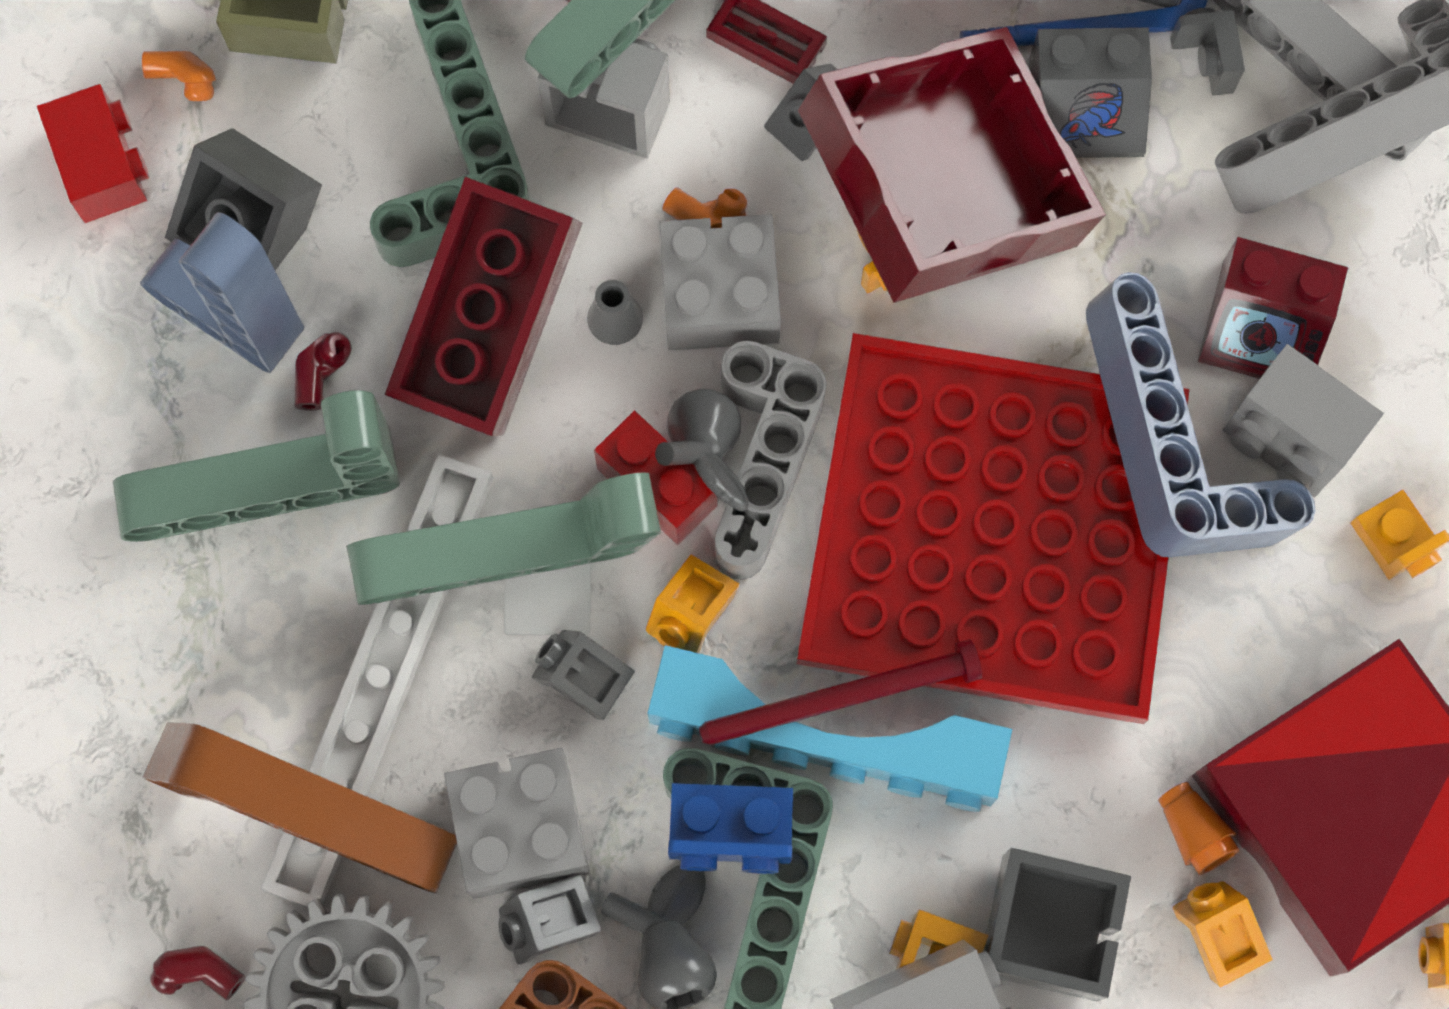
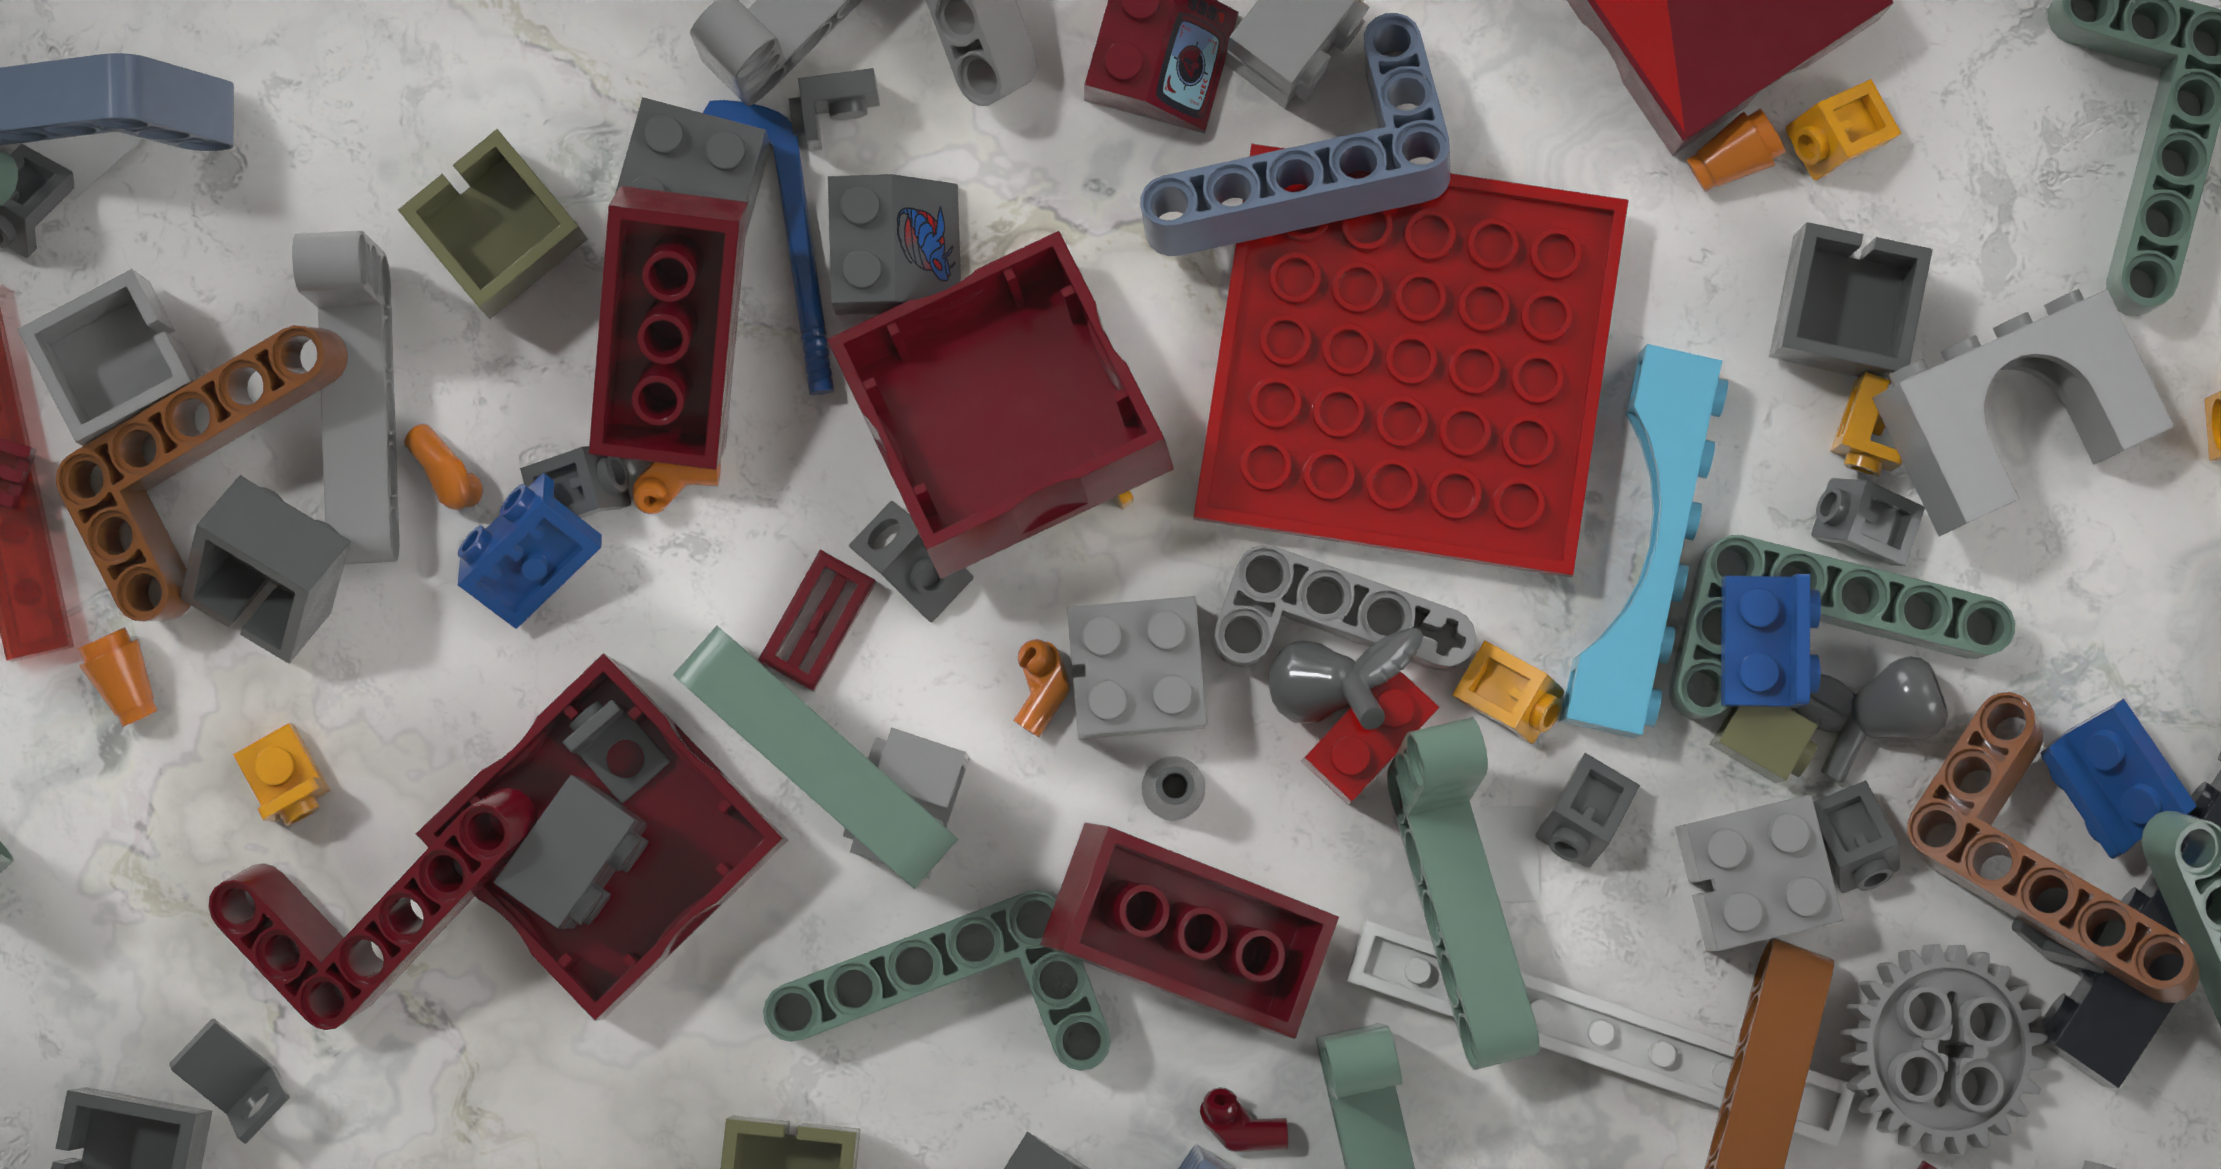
camera: 95 degrees left, 10 degrees up
dark red bar [699,639,982,745] -> none
none -> olive brick [1709,706,1818,783]
none -> dark grey bracket [1811,478,1925,567]

